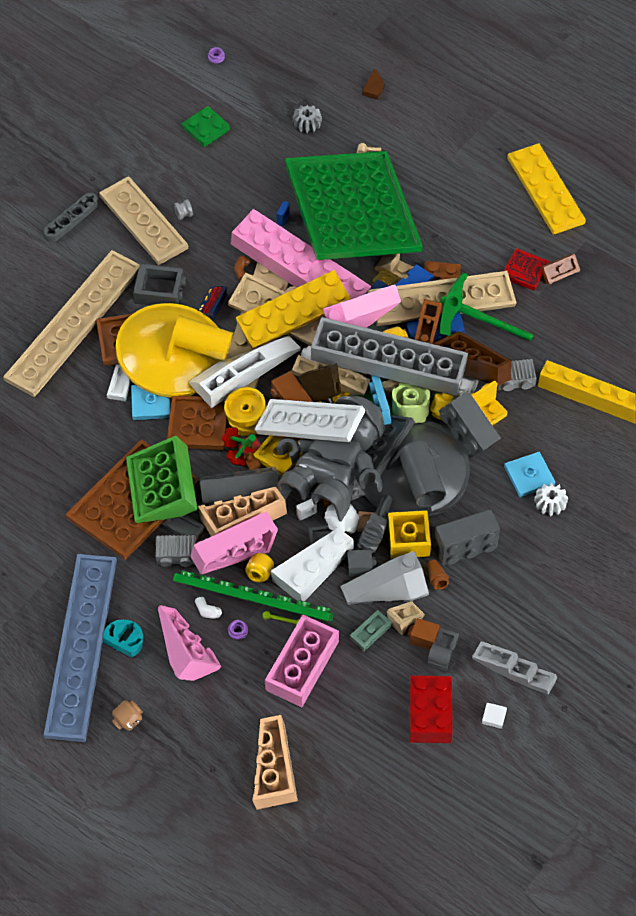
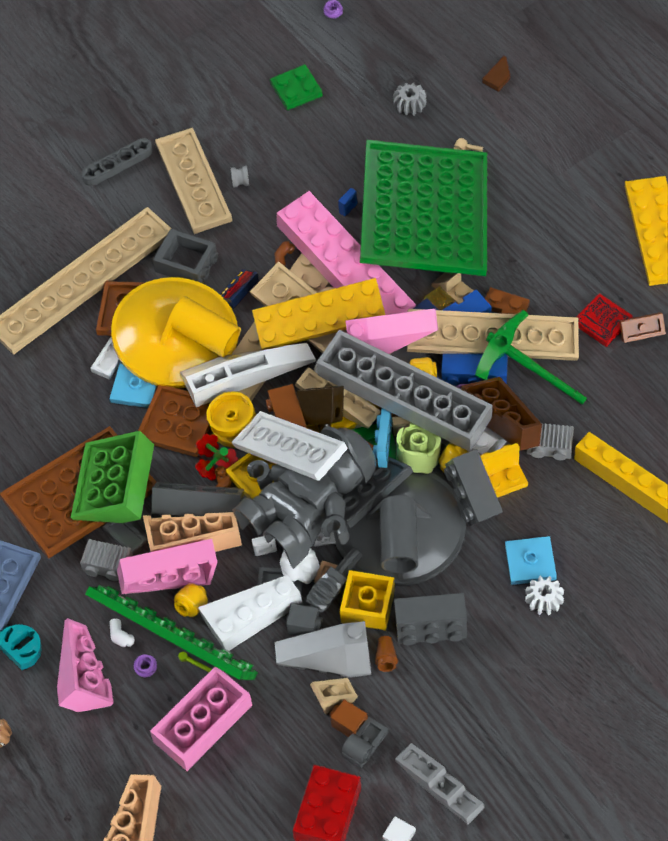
camera: 20 degrees right, 0 degrees up
sand green plate [350,610,392,651] -> none
dark orange slope [415,299,443,344] -> none

